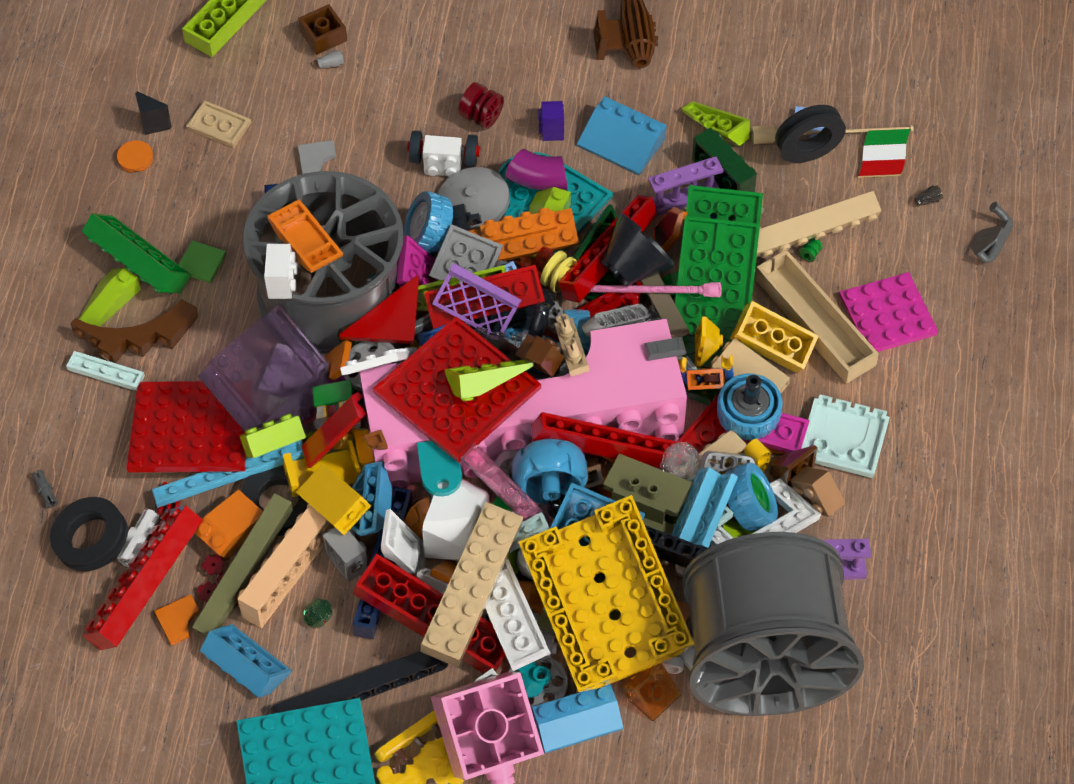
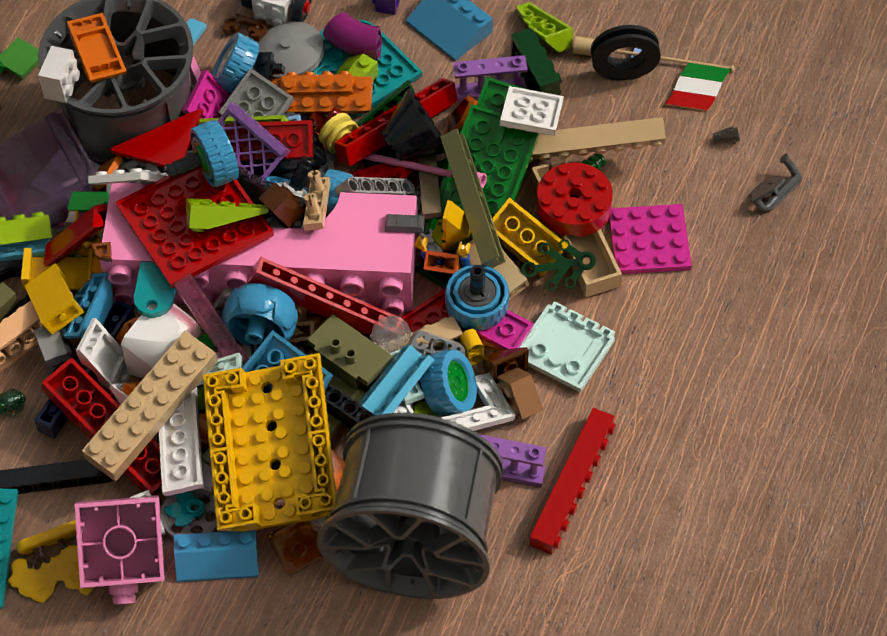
camera: 15 degrees right, 0 degrees up
none -> dark azure wheel [165,120,239,187]
none -> reddish brown helmet [222,13,268,41]
none -> lime piece [431,219,443,247]
none -> olive tile [440,128,506,268]
none -> white plate [499,86,564,136]
none -> dark green plant [522,239,596,292]
none -> red brick [529,407,617,555]
none -> red brick [537,162,613,237]

